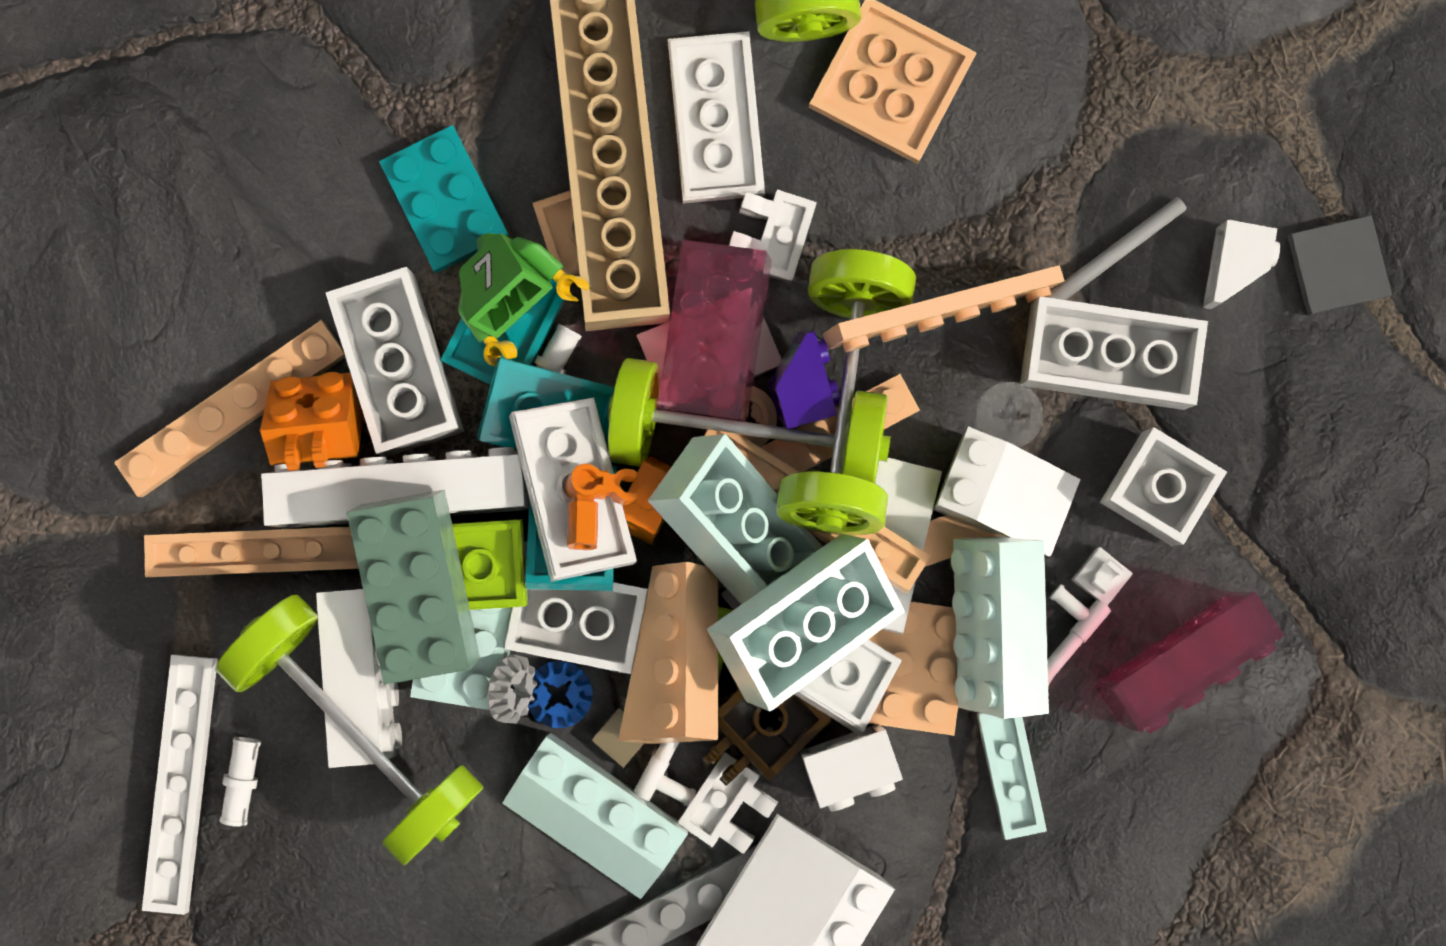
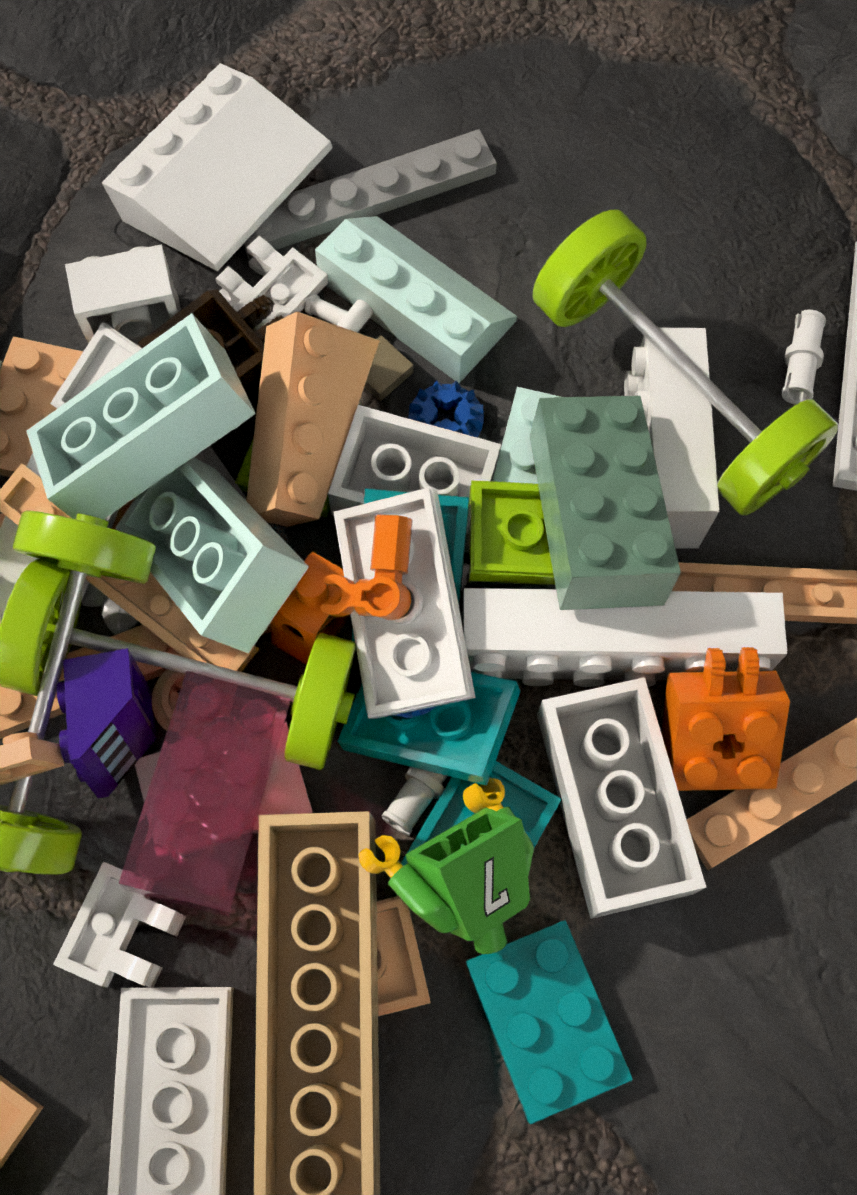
camera: 175 degrees left, 15 degrees down
light grey gear [487,655,537,724] -> none

